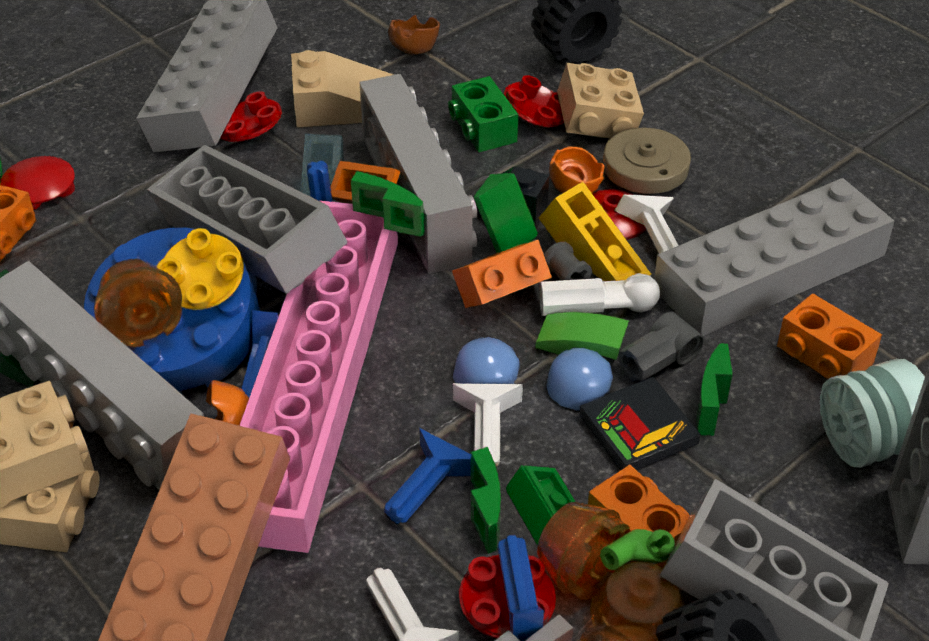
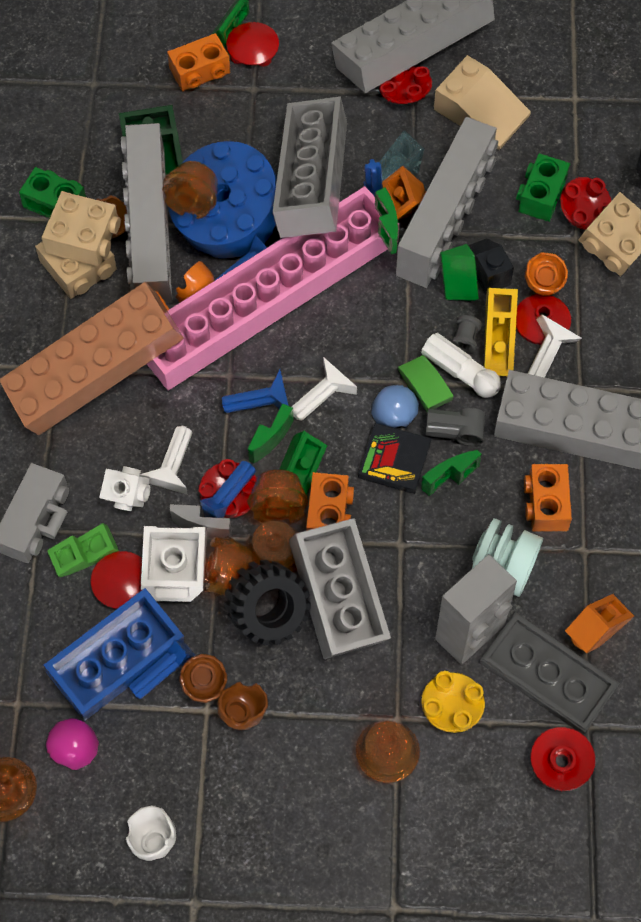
camera: 45 degrees right, 20 degrees up
yellow dish [156,228,244,310] -> none
dark orange hair [388,15,440,54] -> none
orange brick [452,240,552,308] -> none
medium blue hair [453,337,520,384] -> none
bright green arm [600,529,675,570] -> none
dark tan wheel [603,128,691,194] -> none

